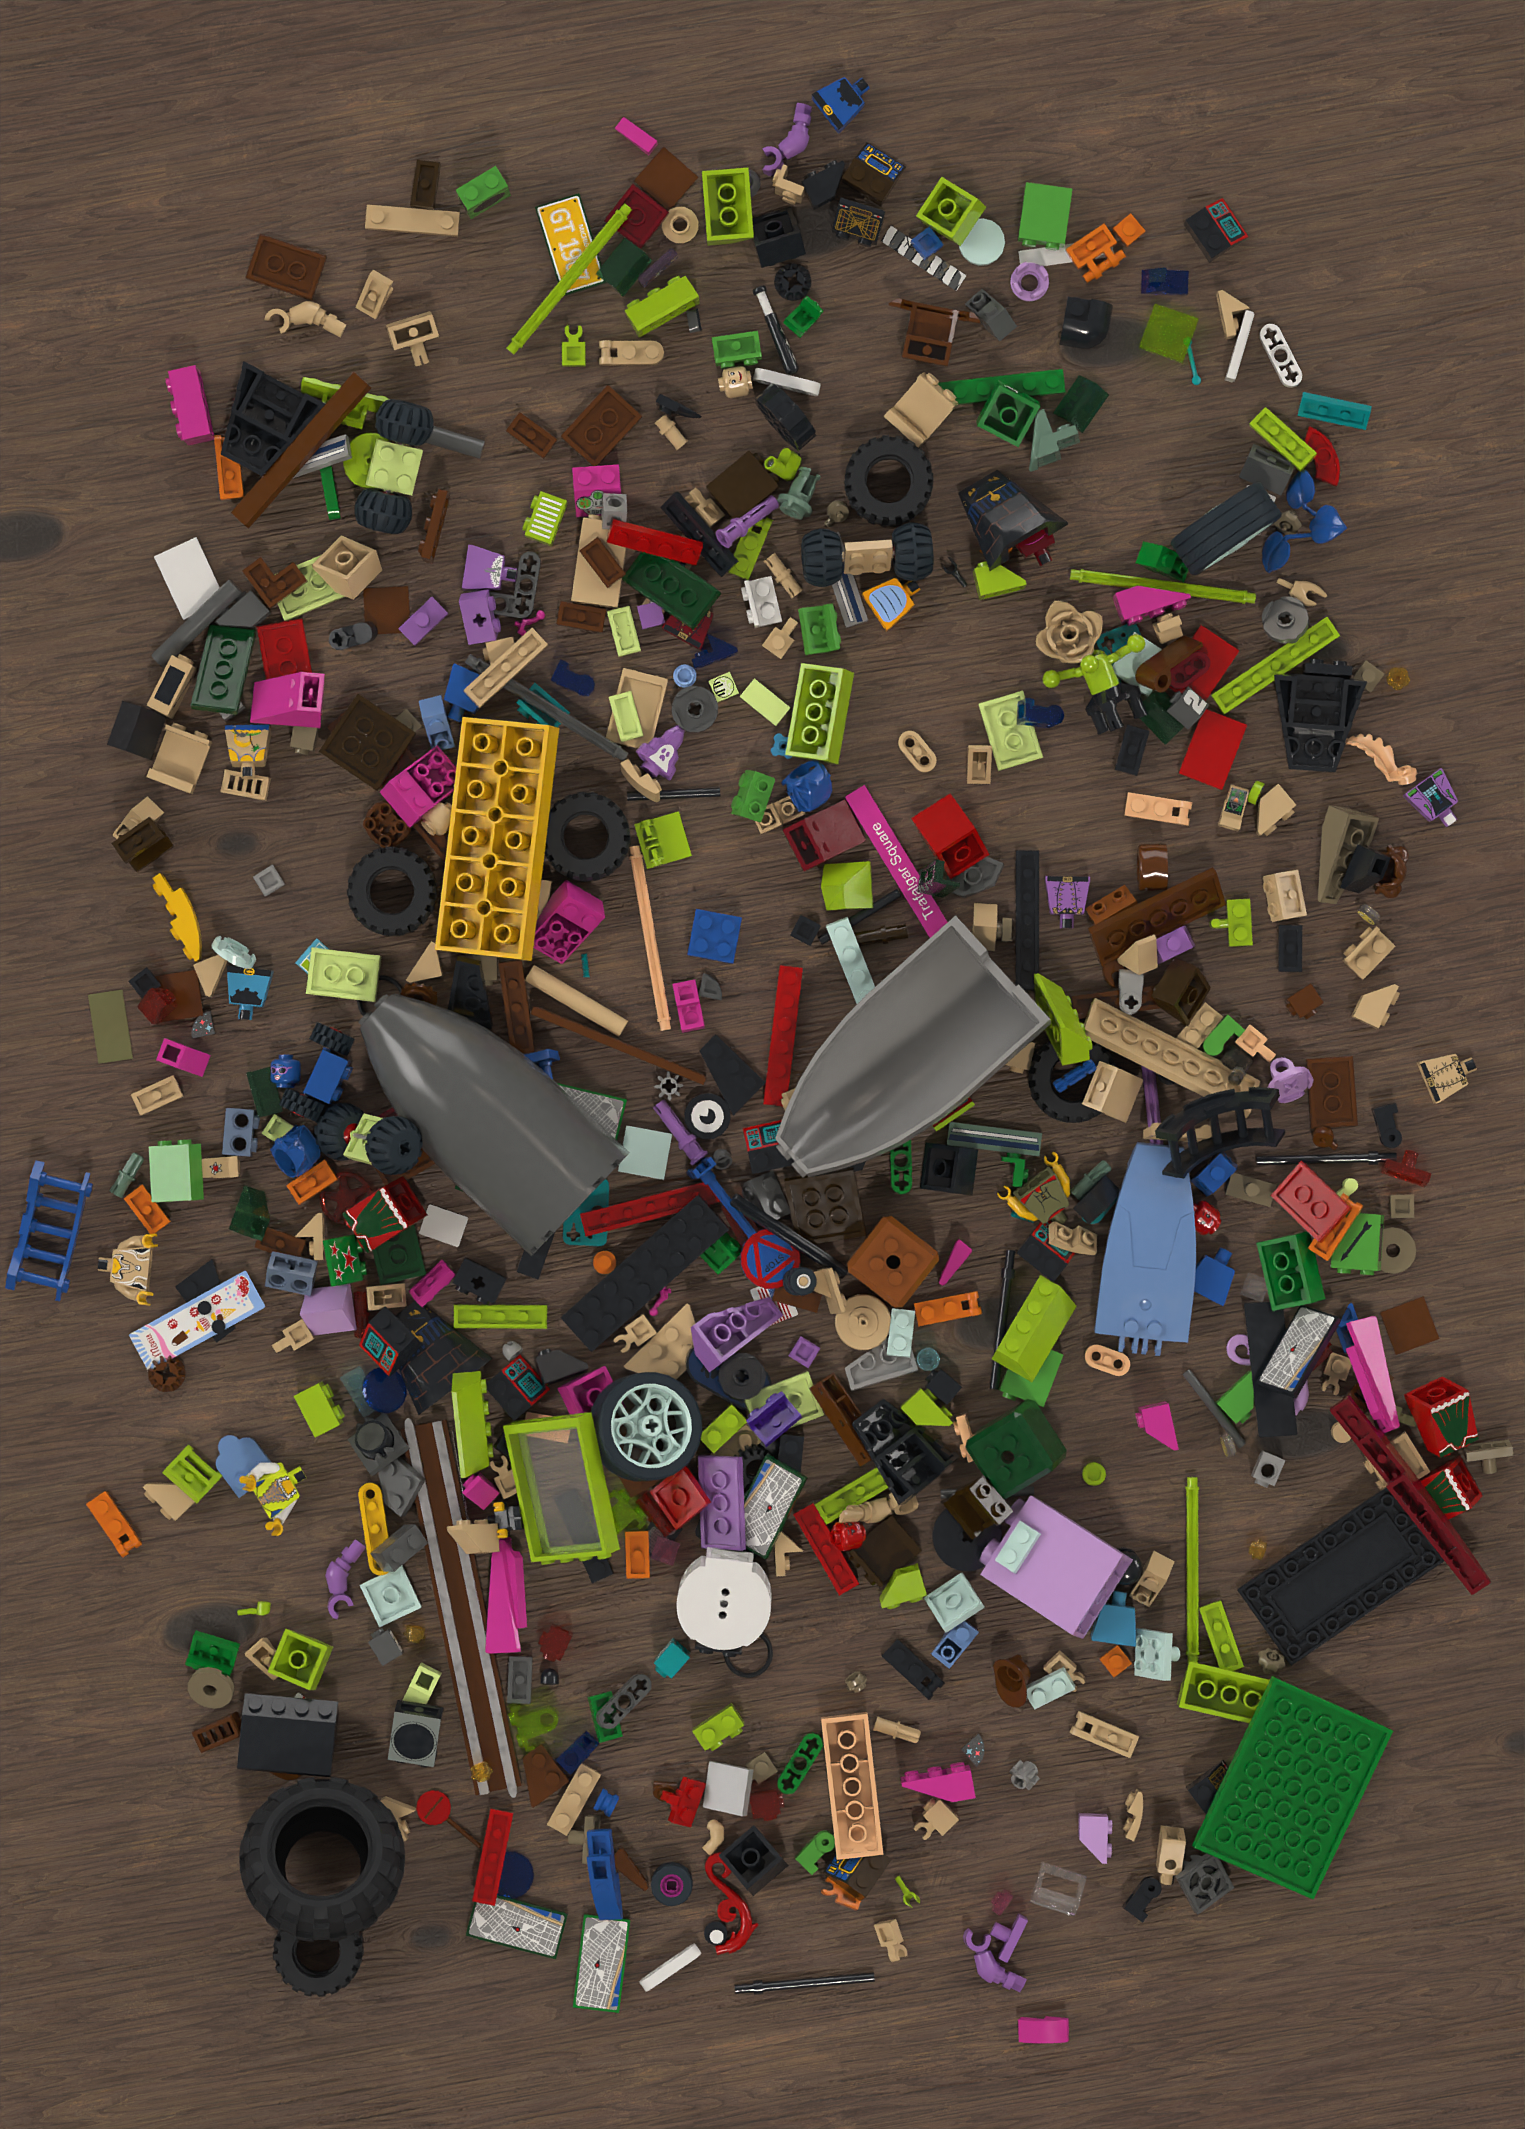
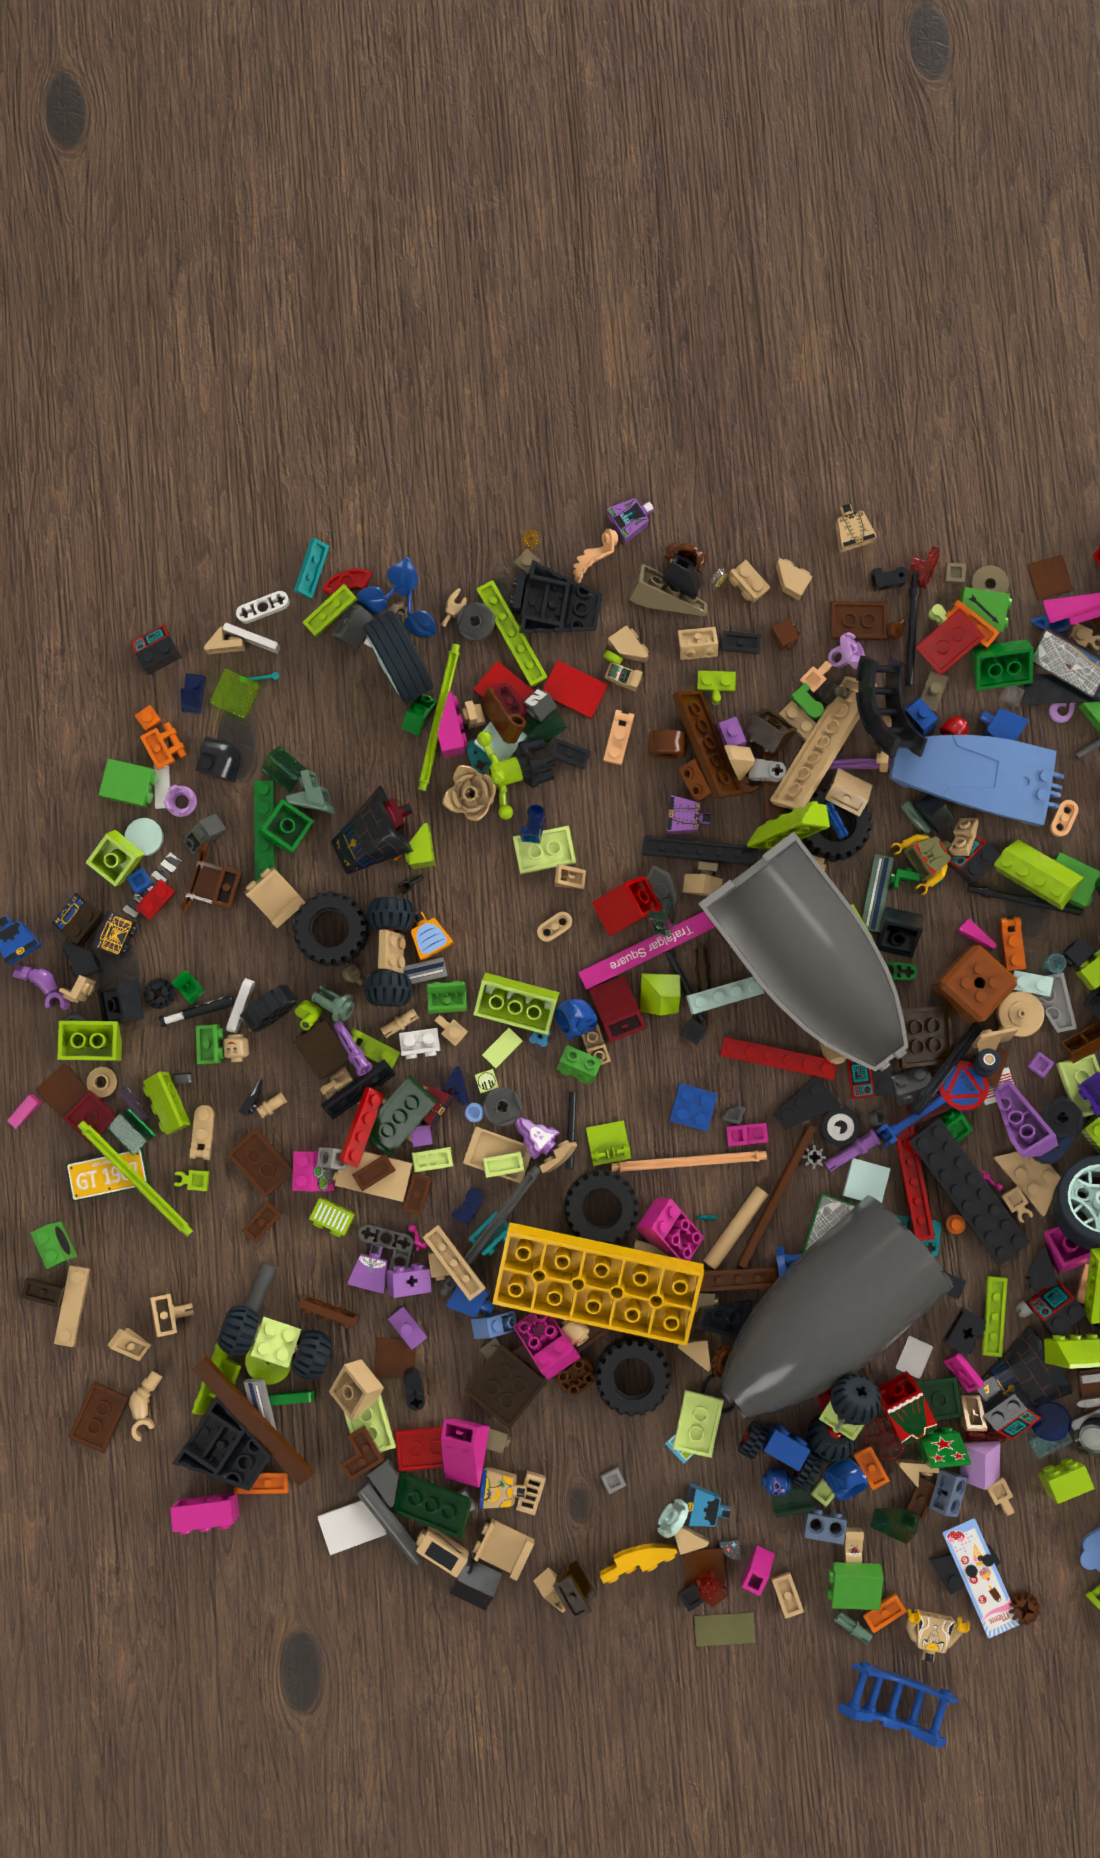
camera: 90 degrees left, 5 degrees down
none -> red plate [135,879,176,920]

